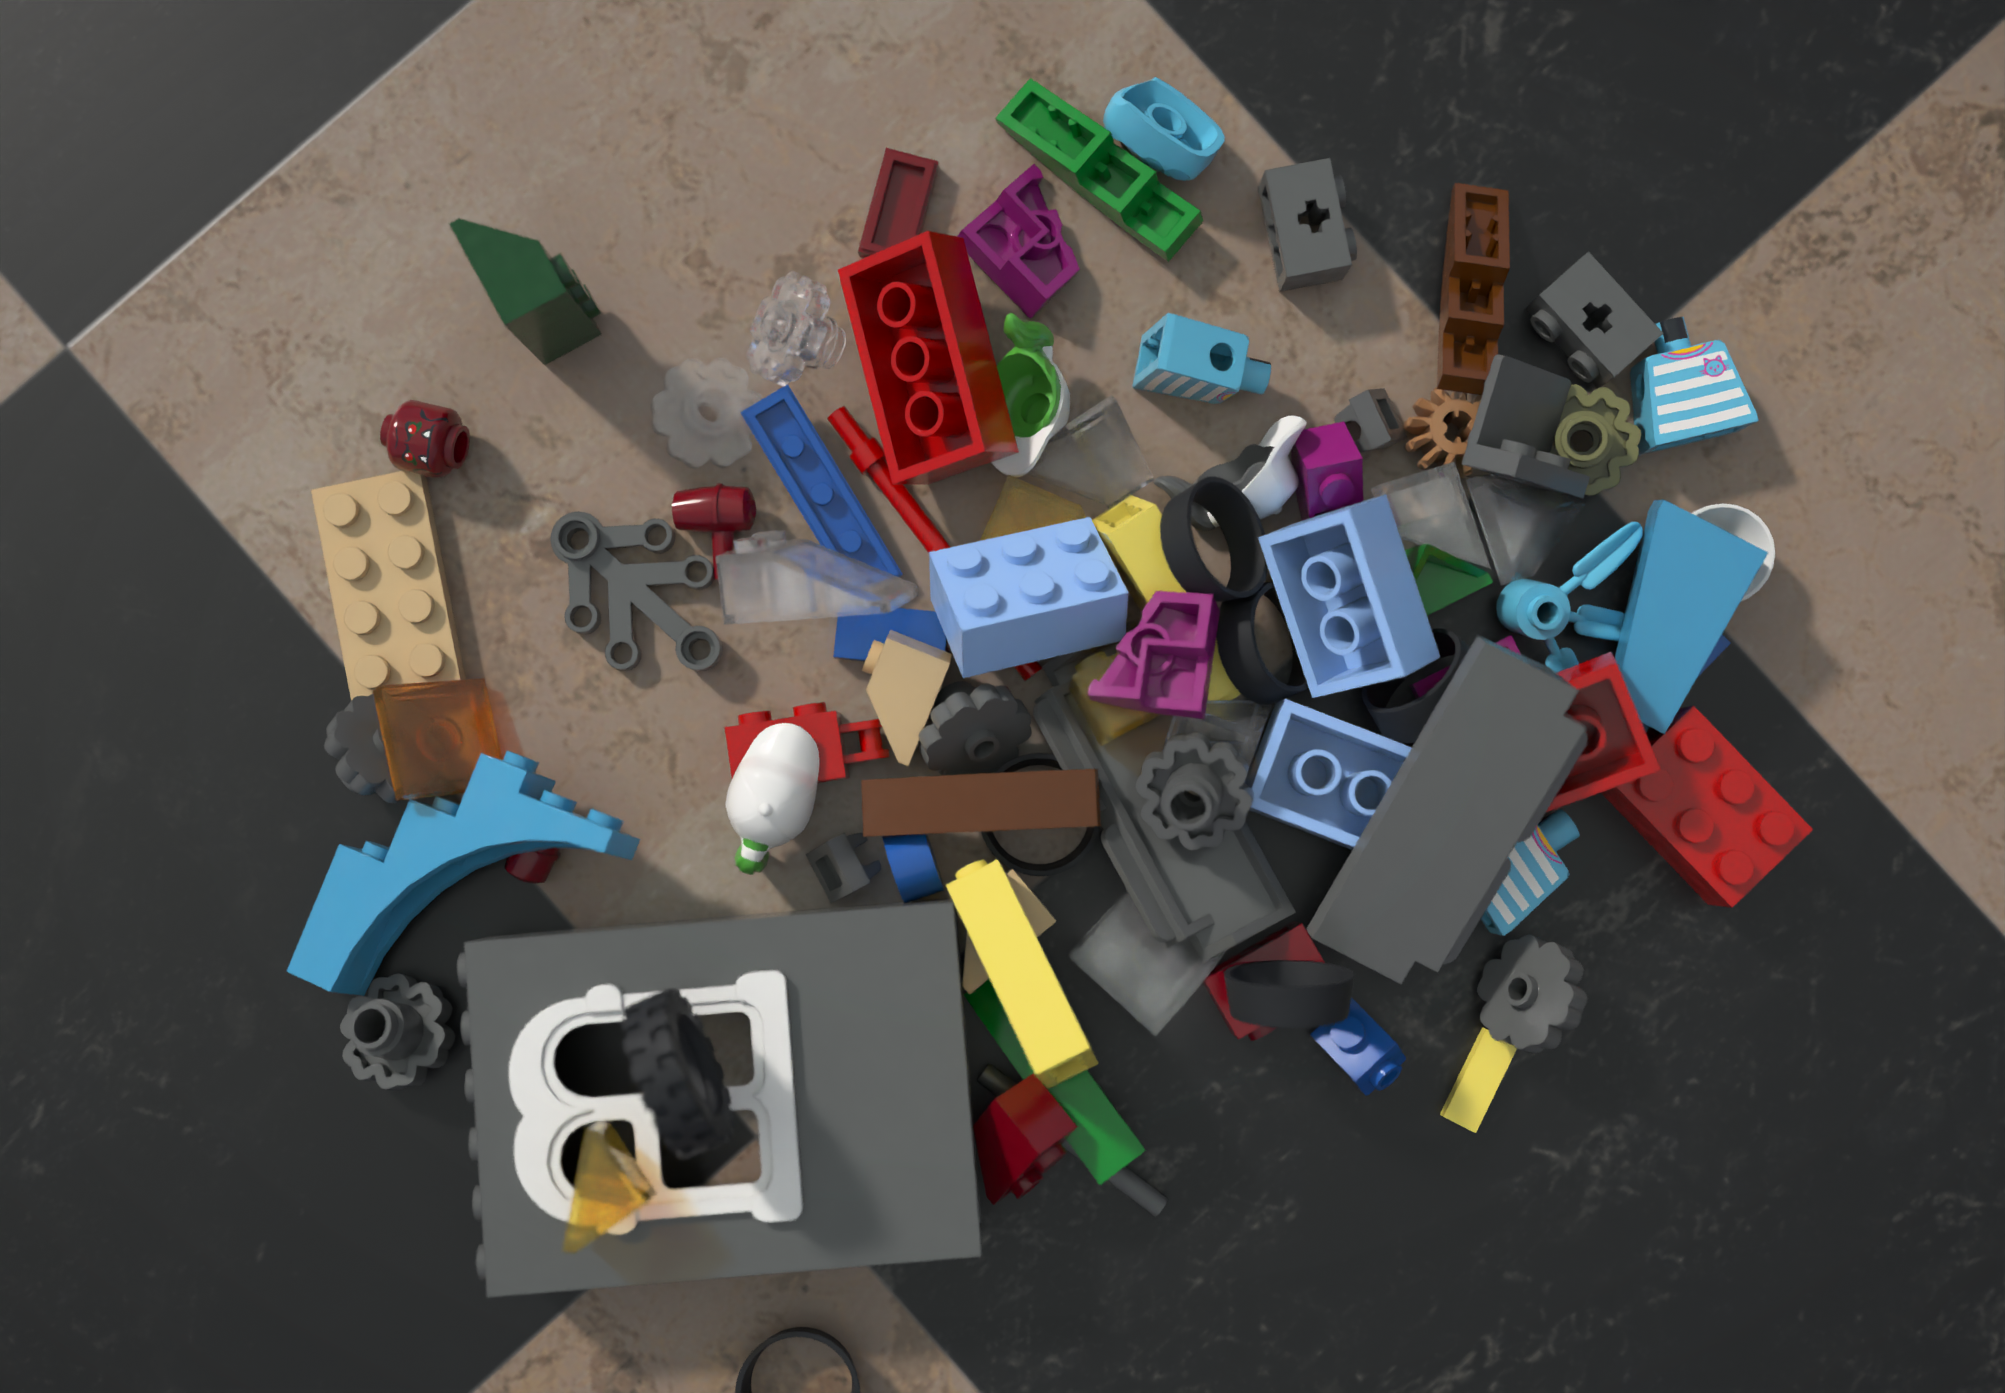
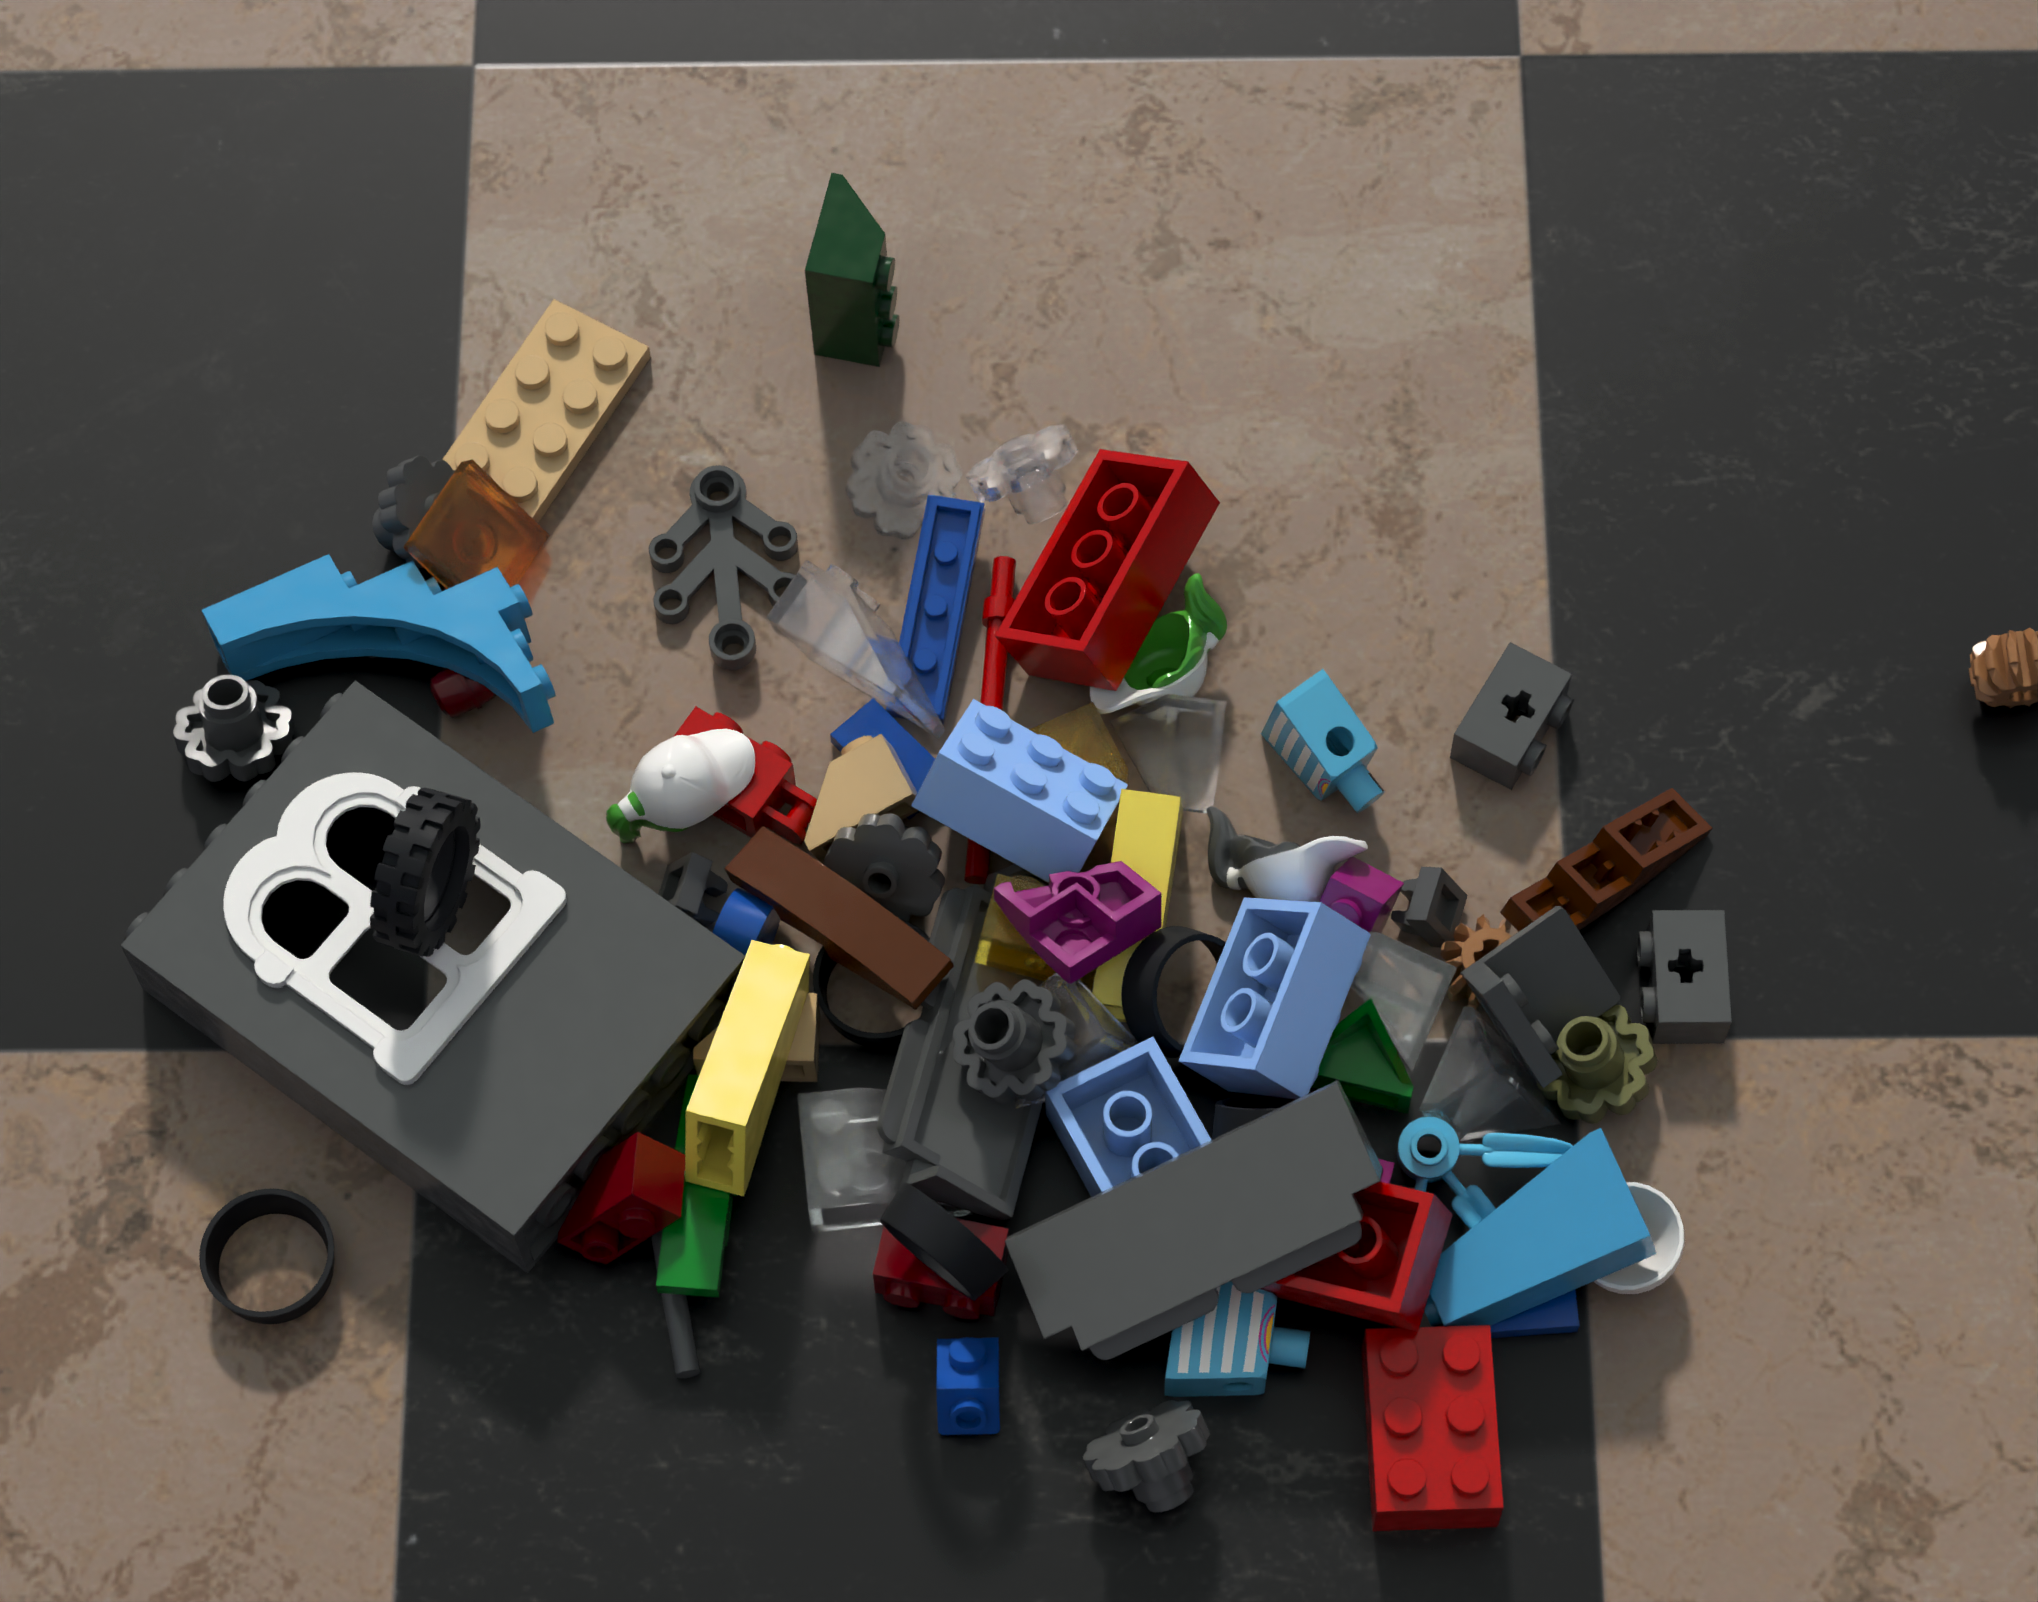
camera: 45 degrees right, 20 degrees down
dark red head [380,400,470,478] -> none
clear yellow slope [563,1122,657,1253] -> none
dark red piece [672,483,756,580] -> none
dark red tile [858,148,939,258] -> none
magenta slope [957,164,1080,319] -> none
green slope [995,78,1203,262] -> none
medium azure piece [1103,77,1225,181] -> none
black tyre [1160,476,1268,603] -> none
light yellow piece [1440,1027,1517,1133] -> none
medium azure torso [1630,317,1759,456] -> none

